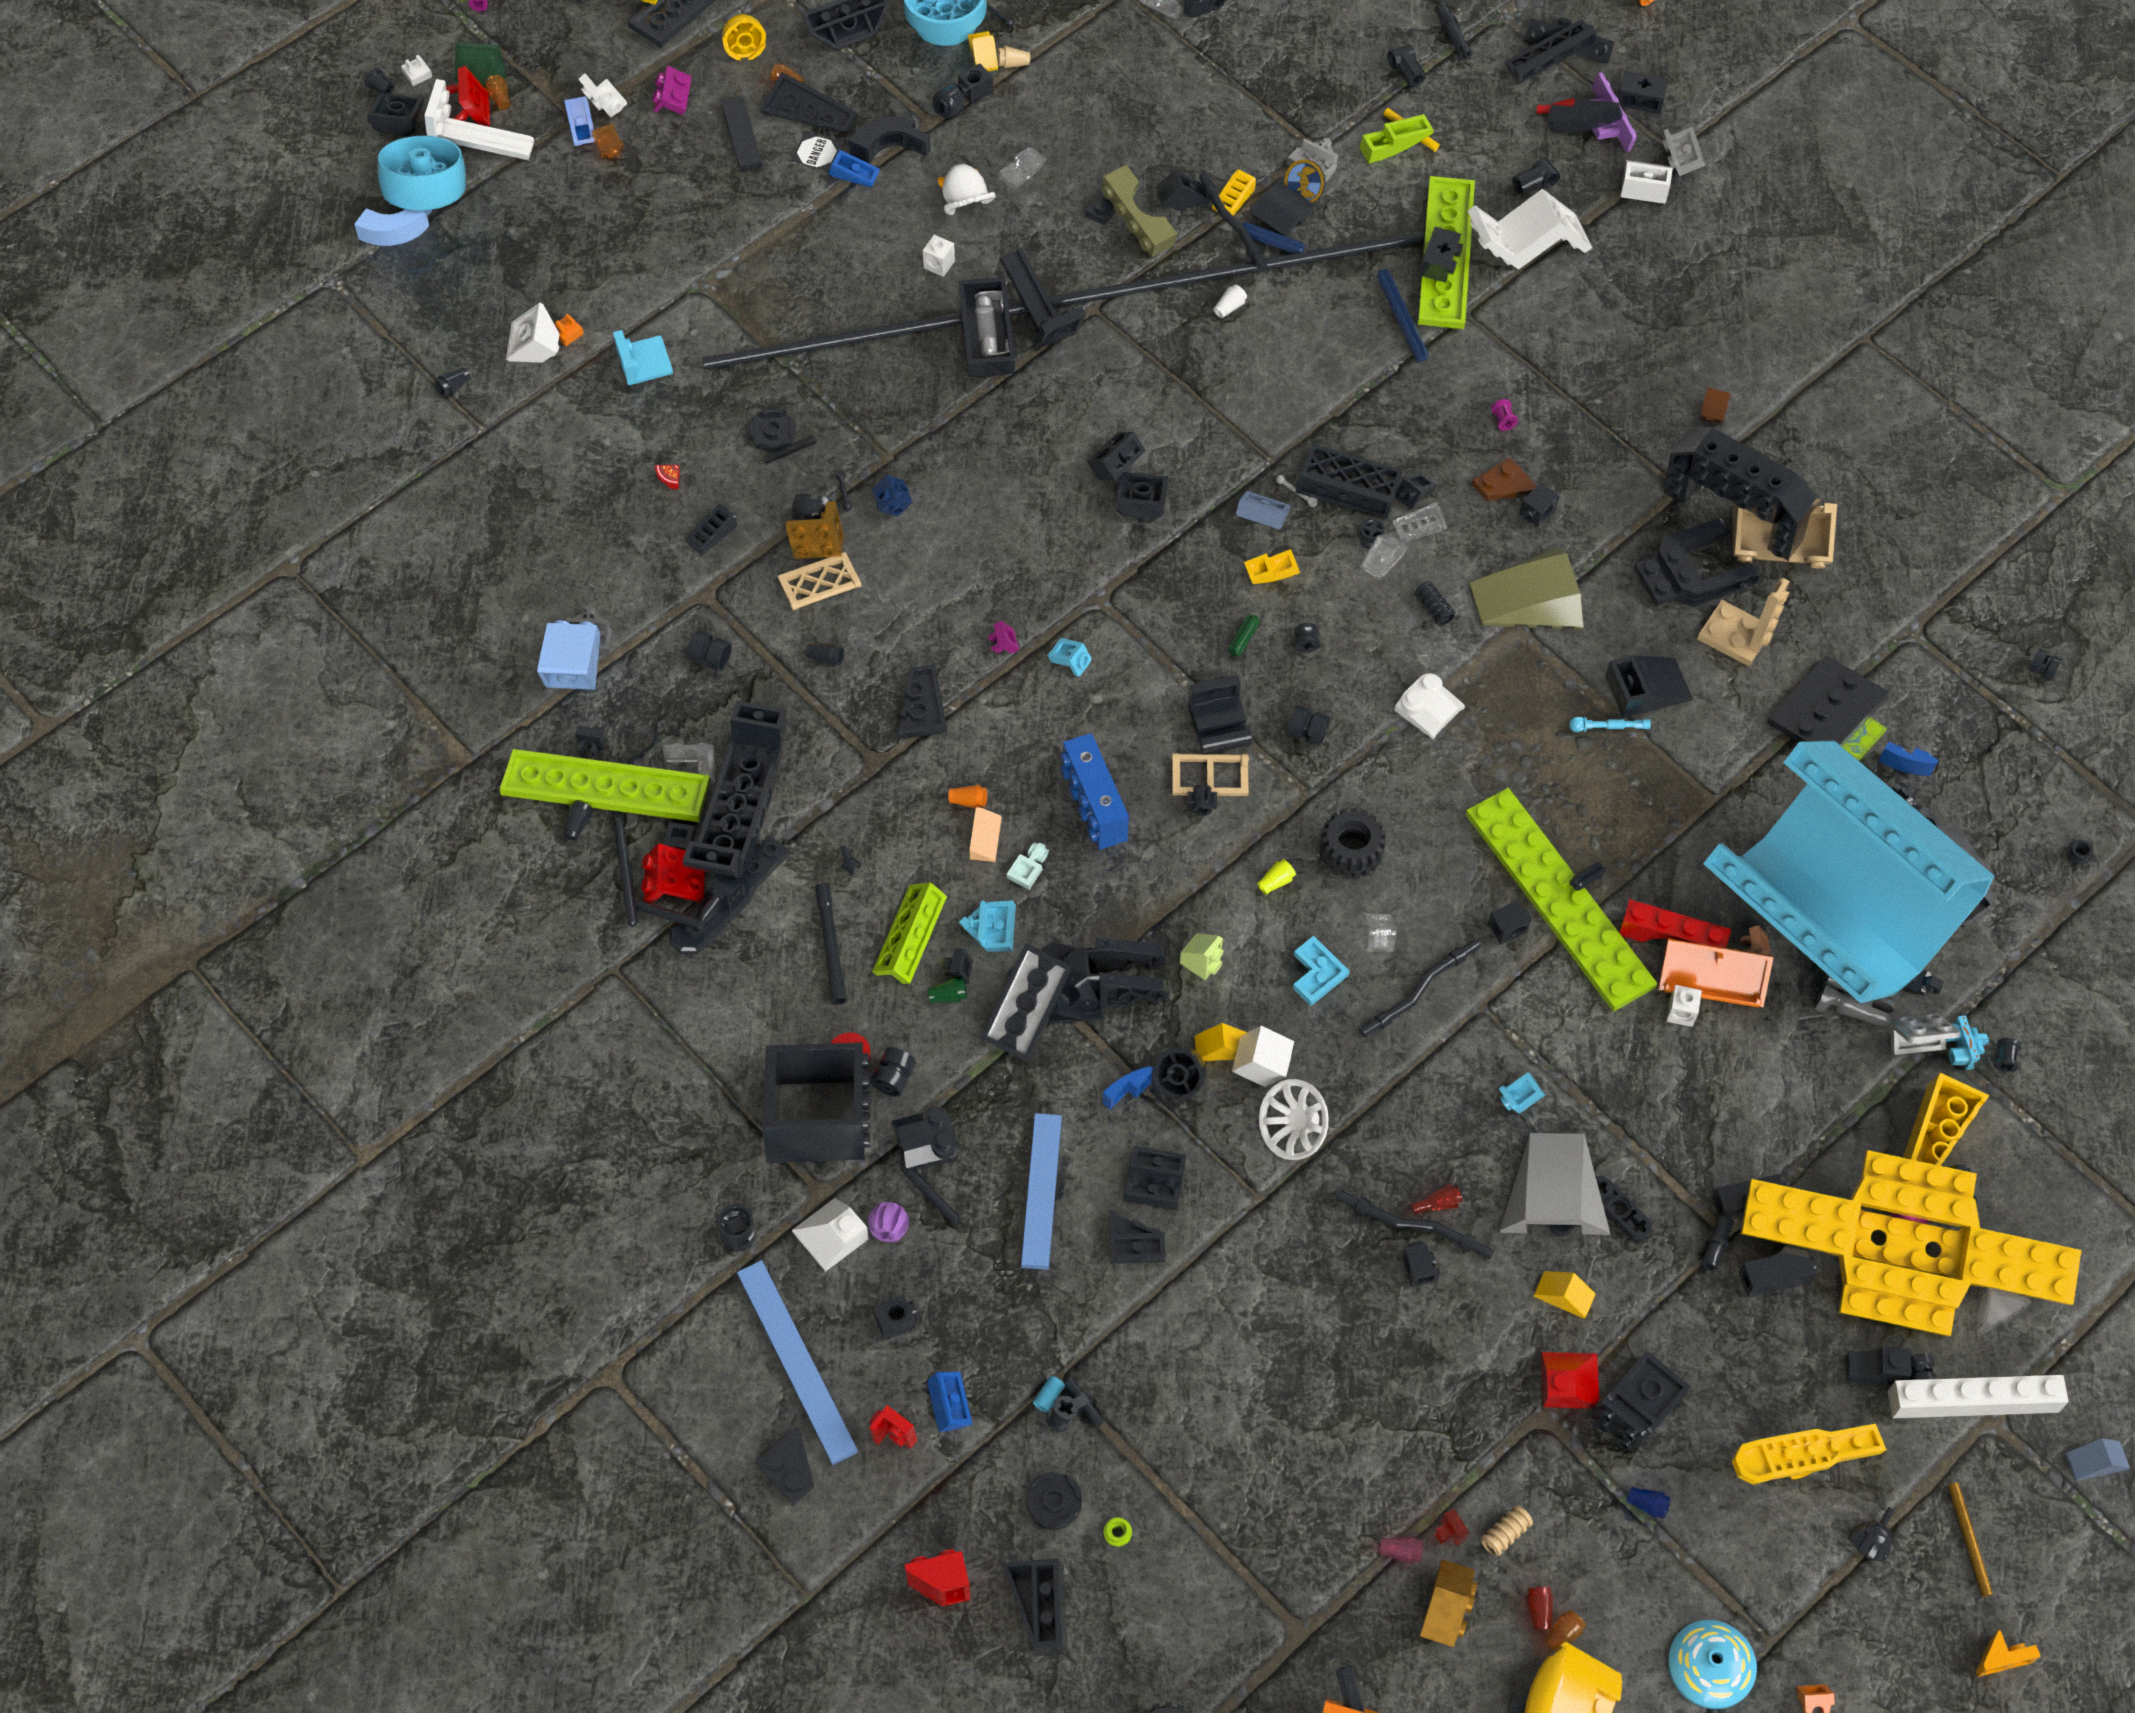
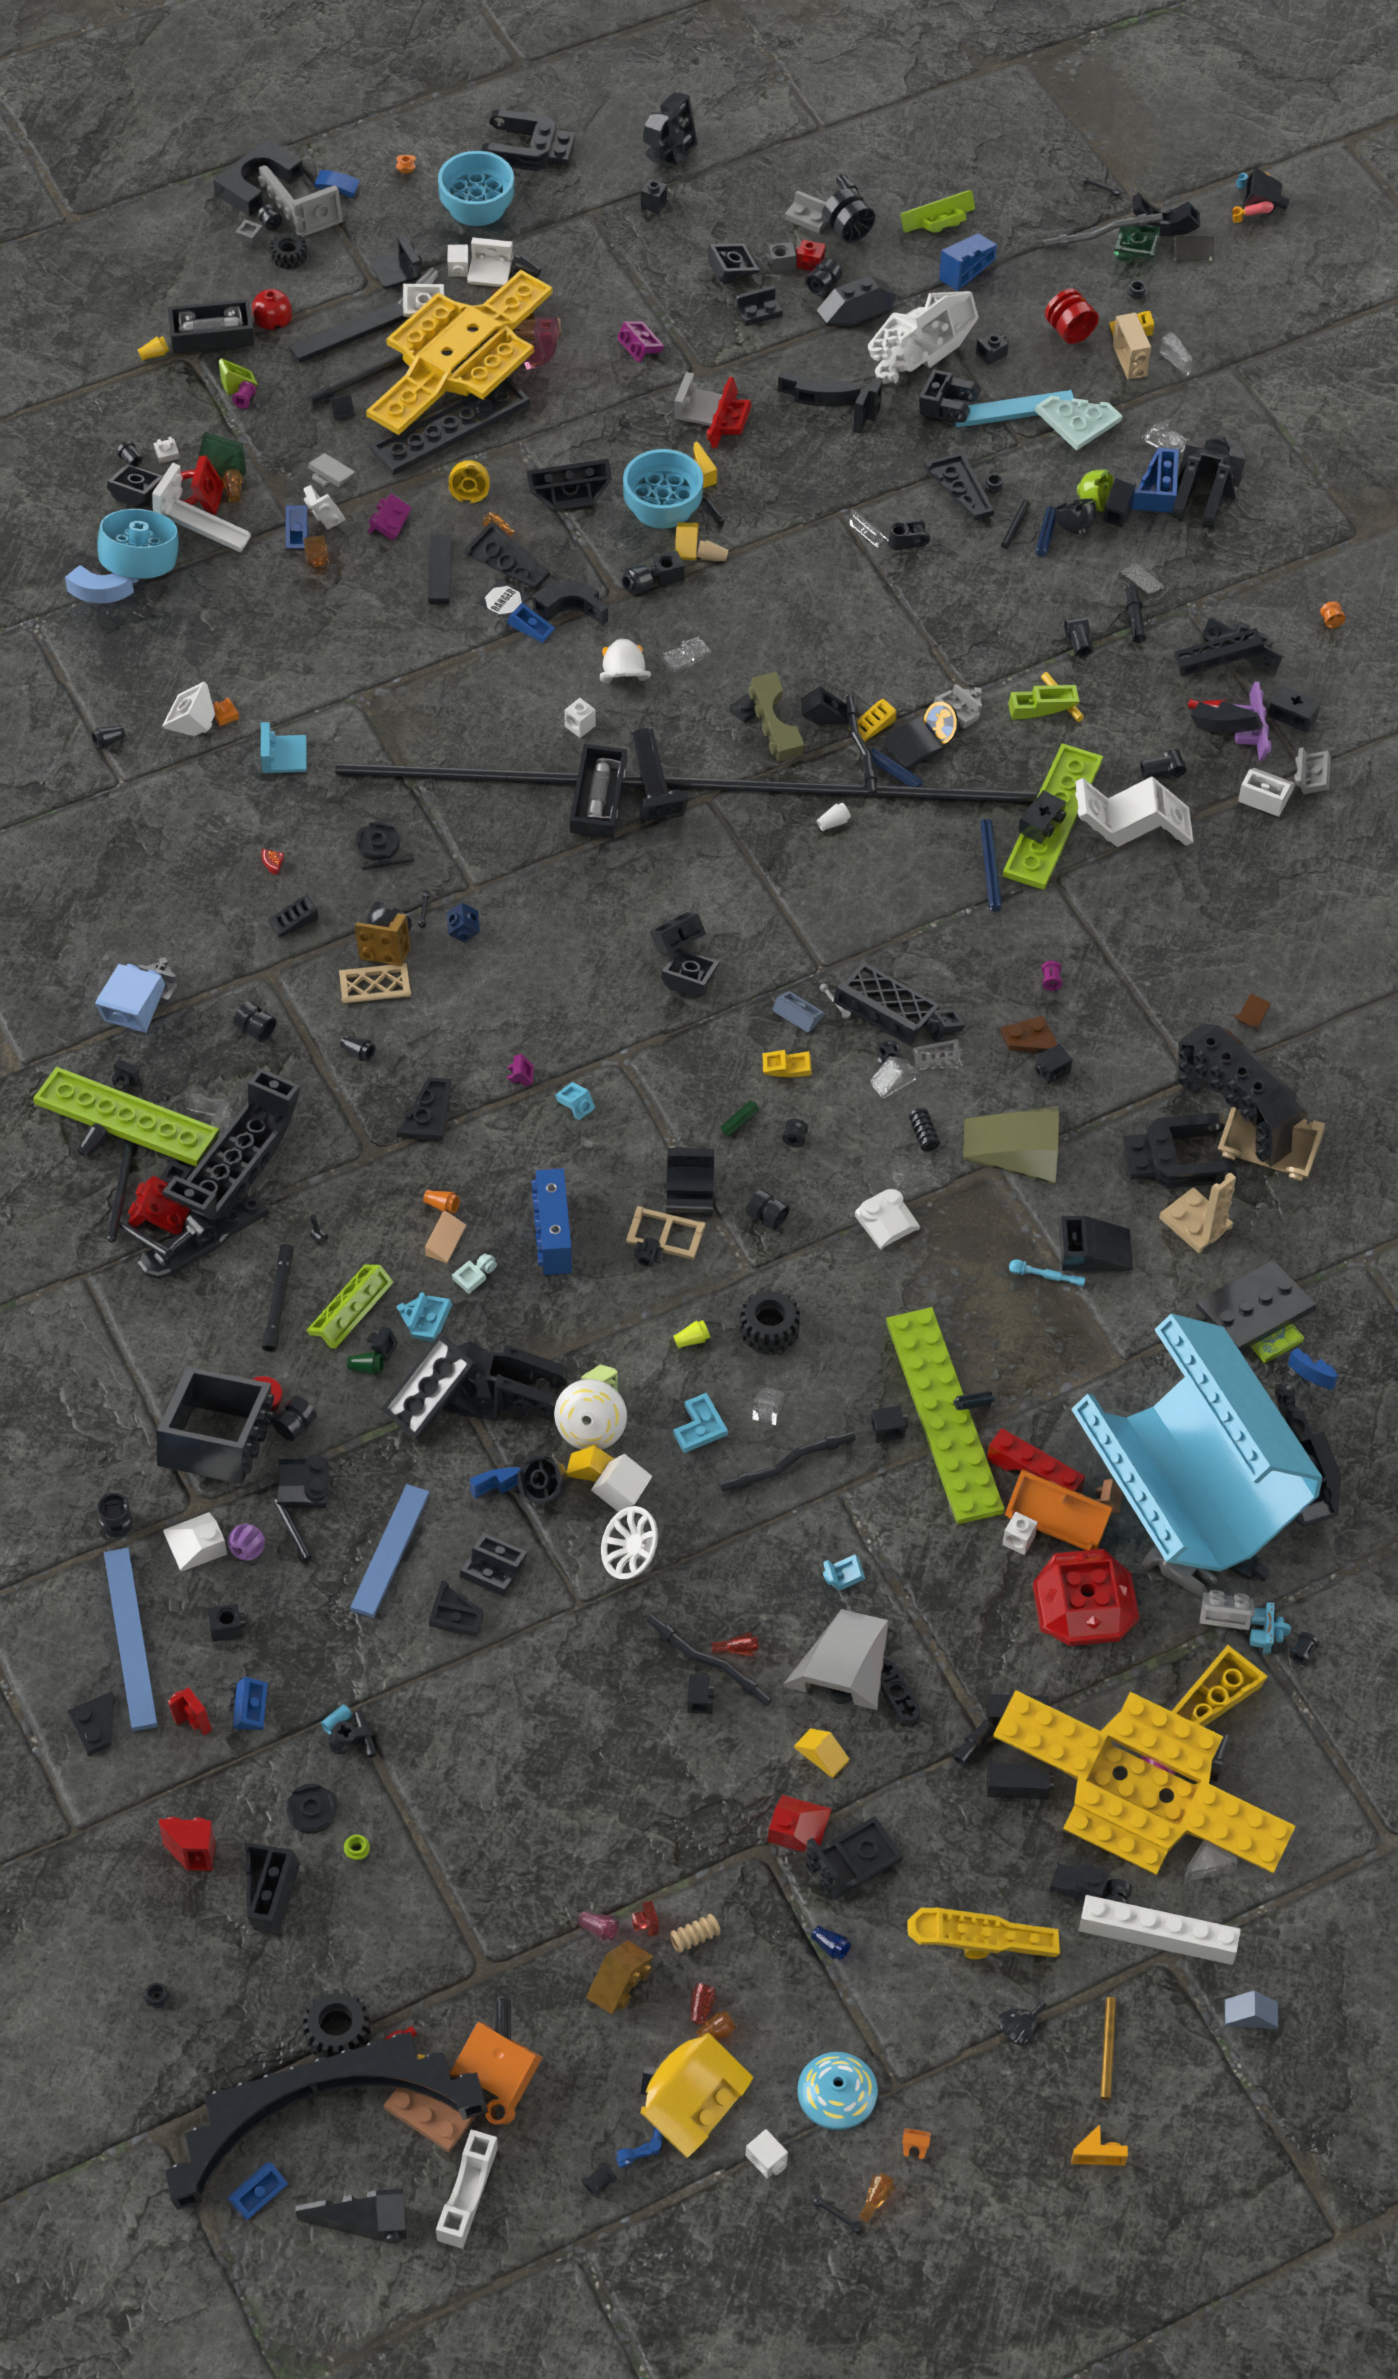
camera: 15 degrees right, 5 degrees down
none -> light grey piece [308,453,356,487]
none -> white dish [554,1379,627,1450]
none -> red piece [1033,1549,1139,1646]

